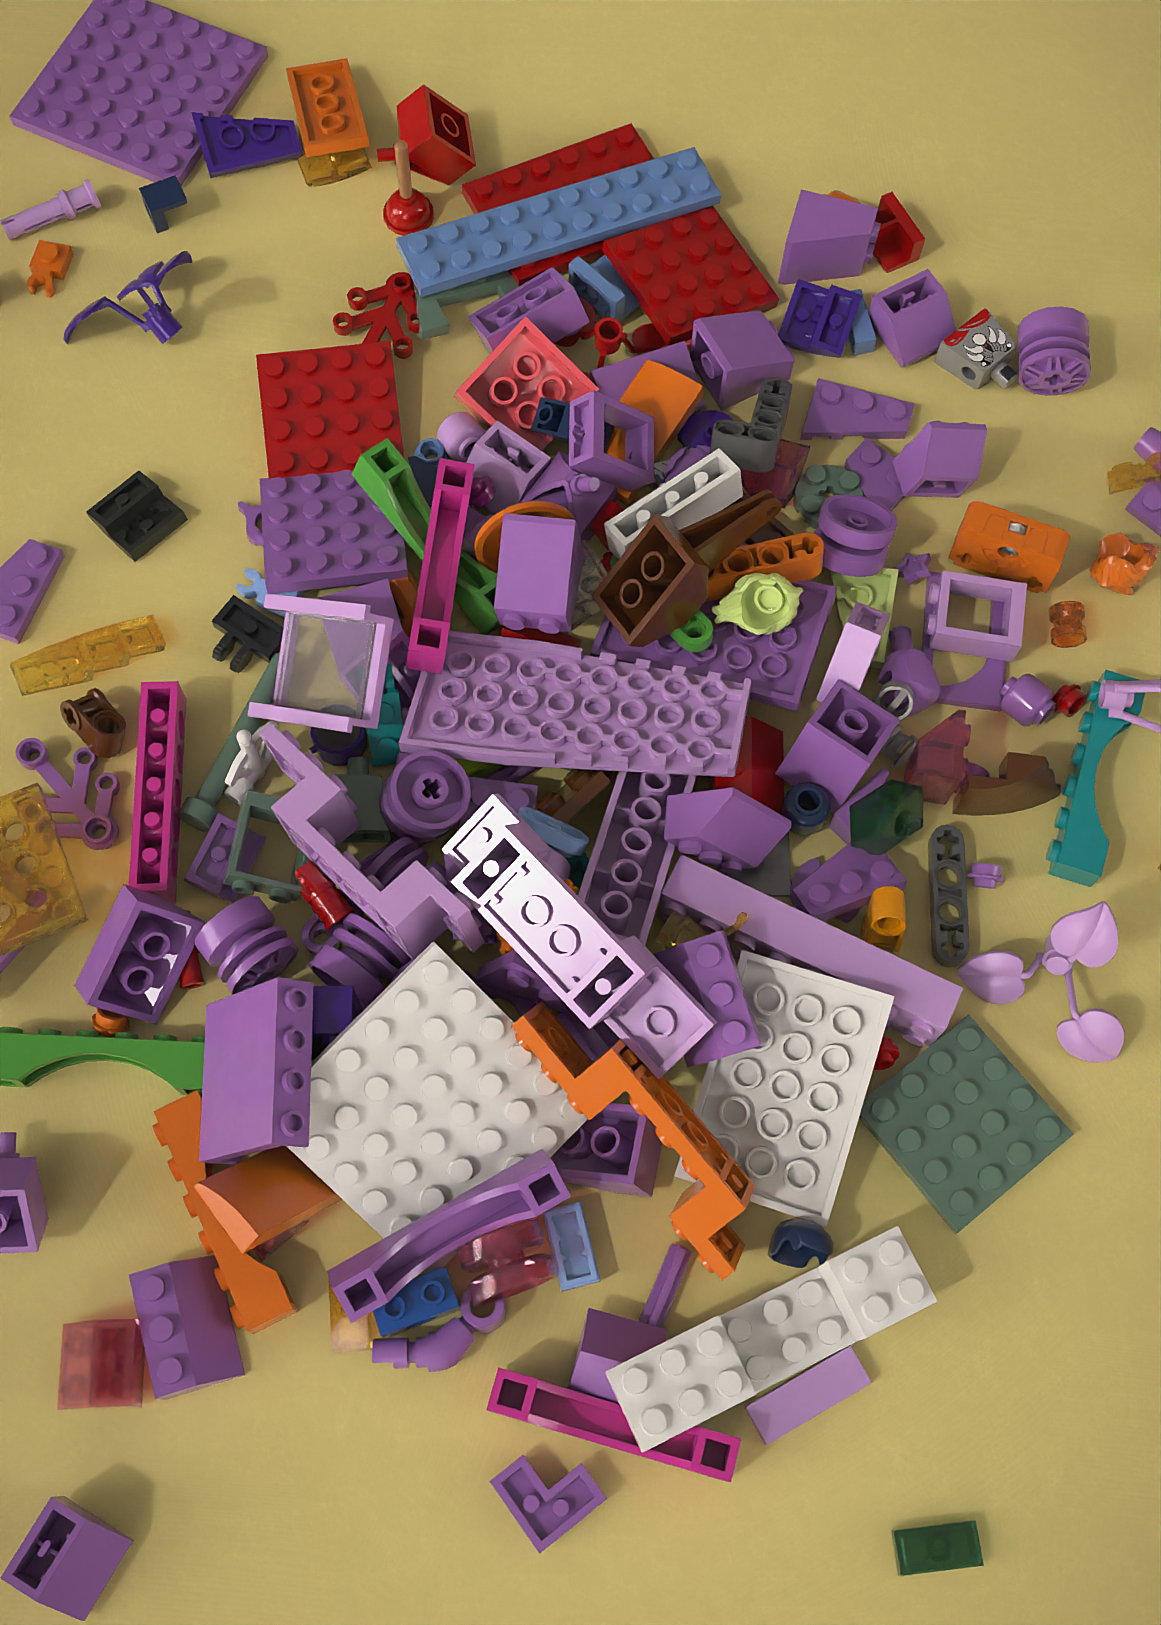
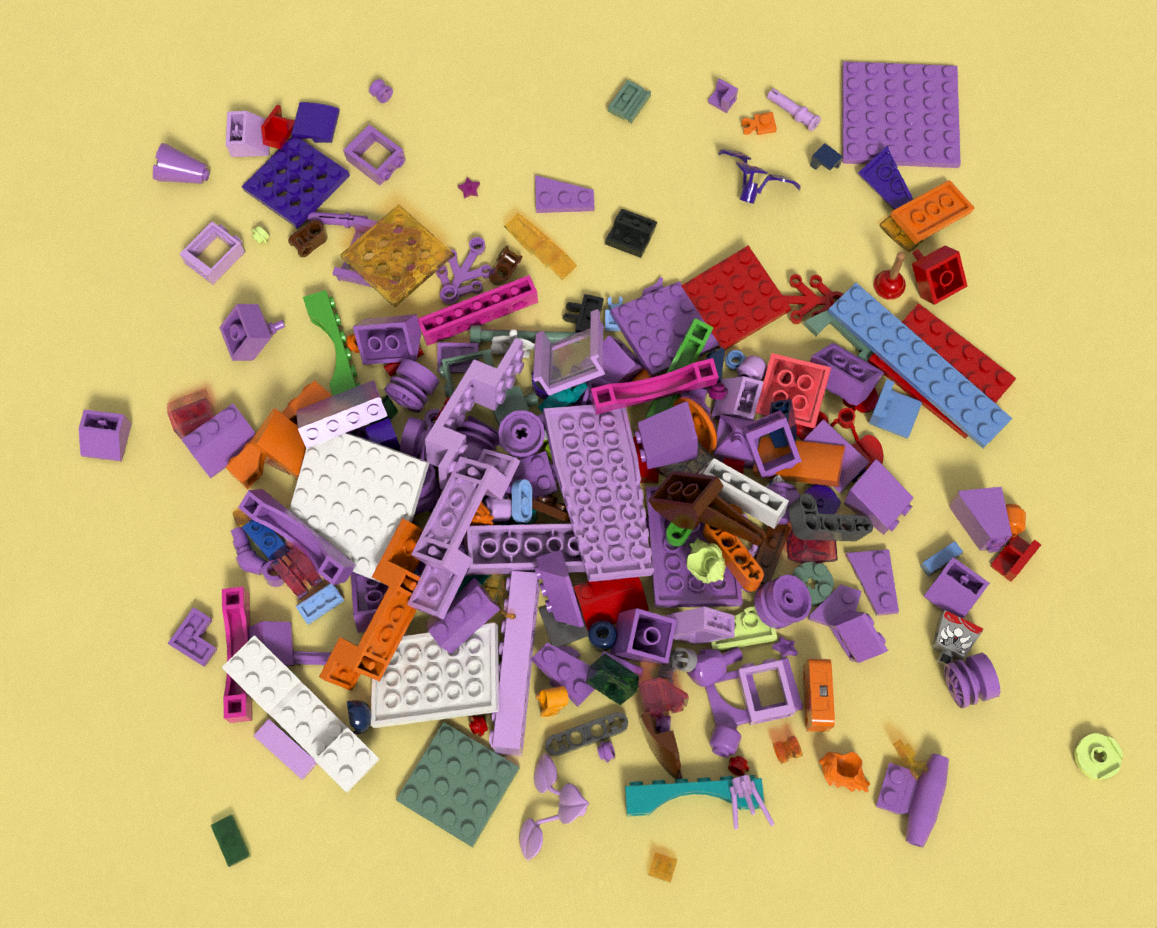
camera: 75 degrees right, 0 degrees up
red plate [602,206,780,346] -> none
dark purple slope [778,279,862,358] -> none

